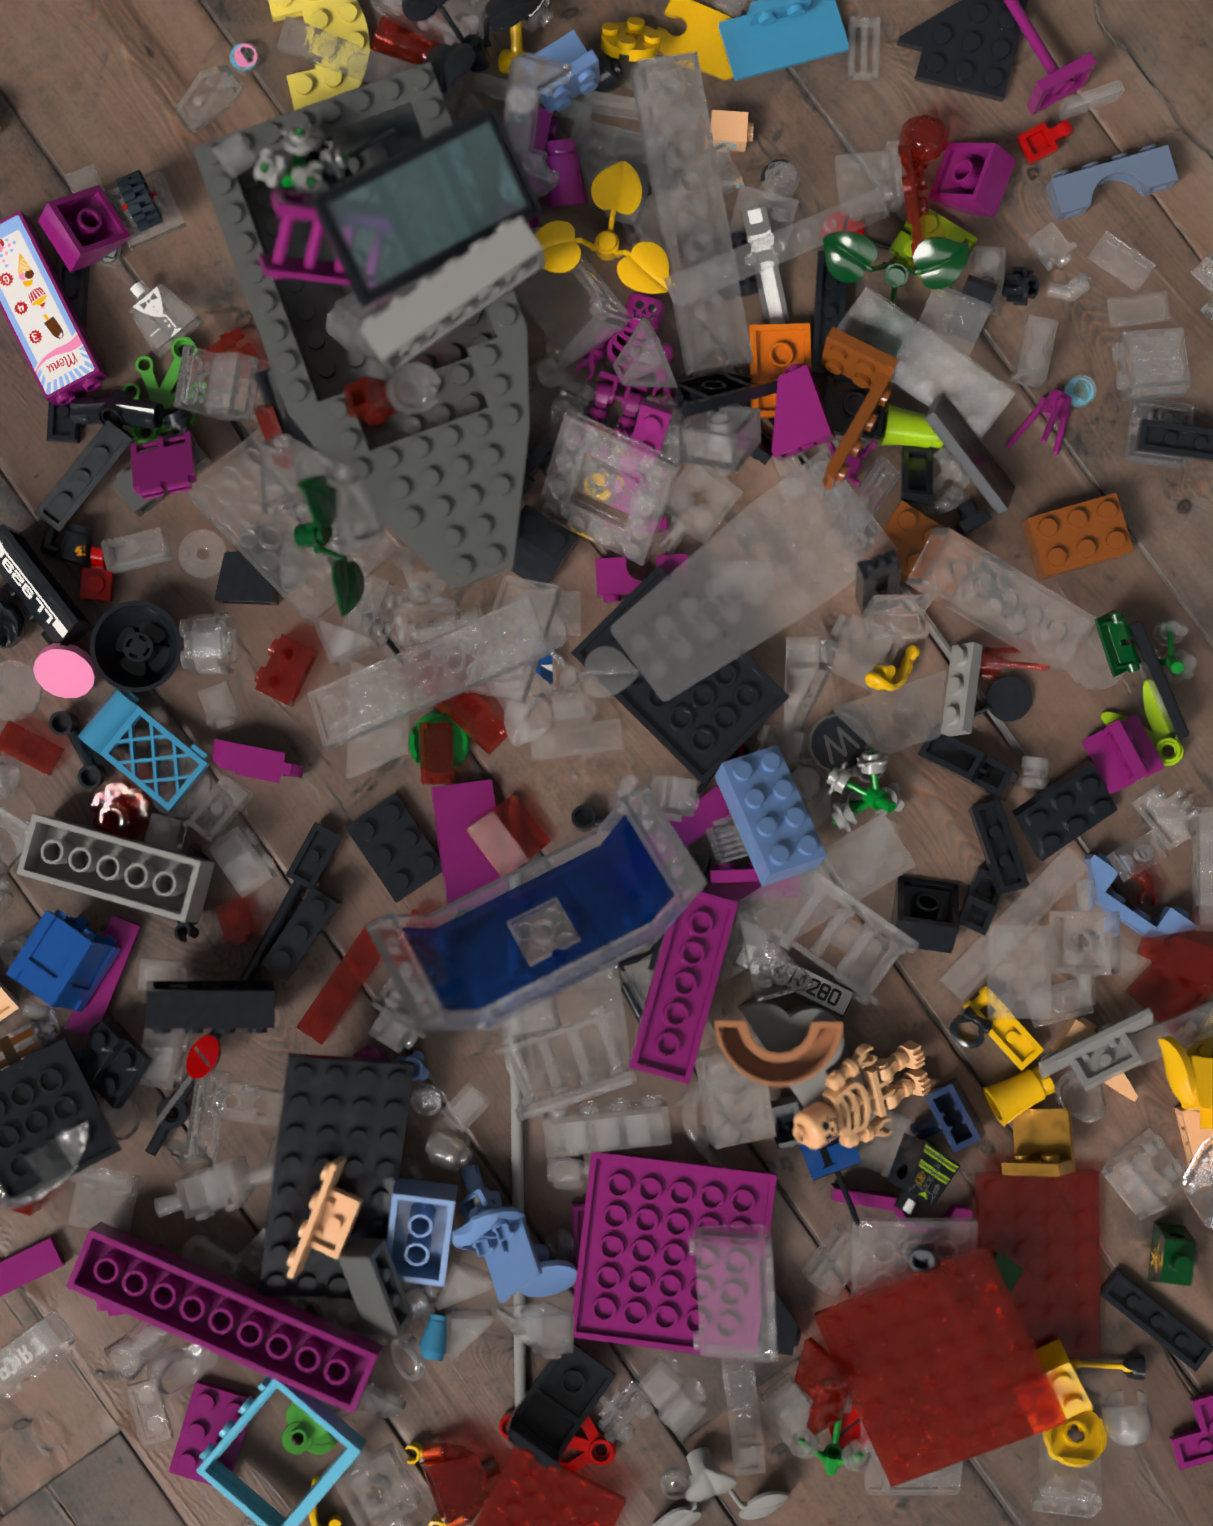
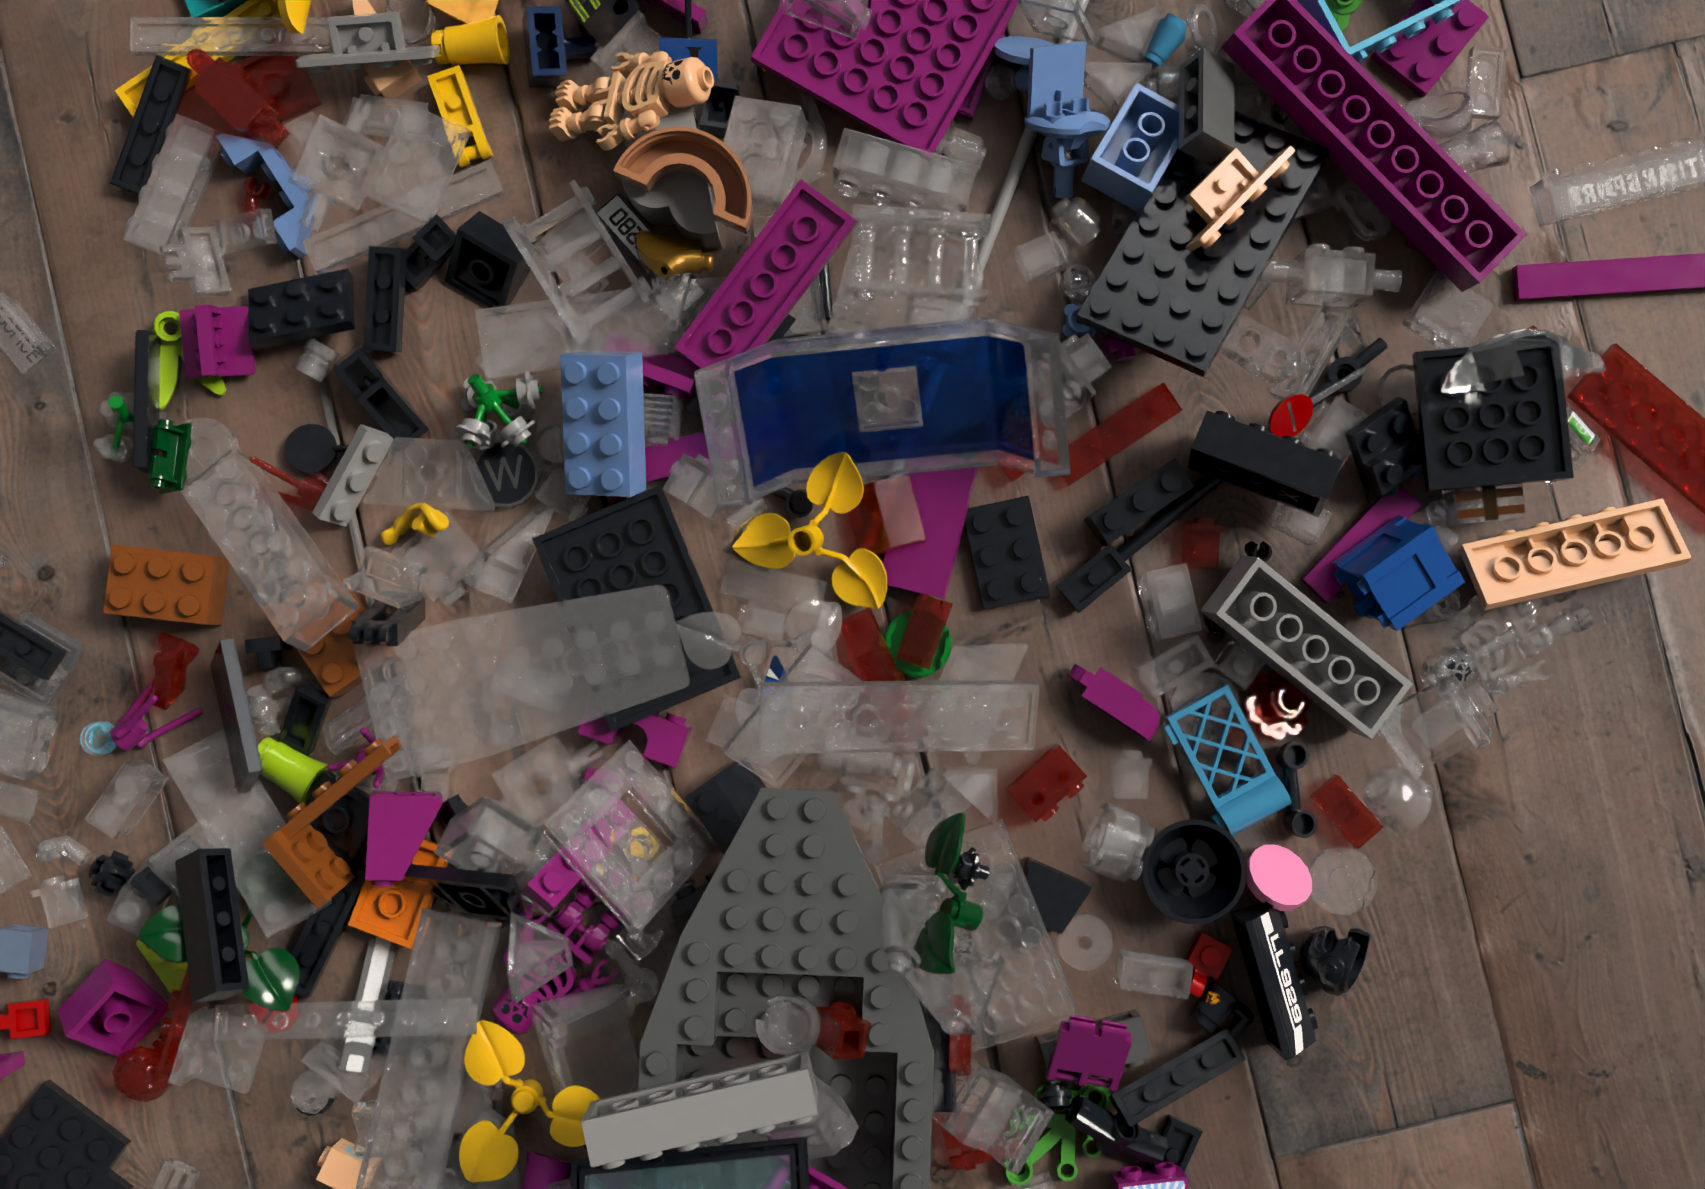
camera: 160 degrees left, 0 degrees up
black piece [949,1006,993,1048] -> none
none -> clear red plate [151,631,199,711]
none -> black brick [175,848,249,1003]
none -> pearl gold arm [637,231,714,279]
none -> yellow plant [732,452,888,610]
none -> black plant [952,847,990,891]

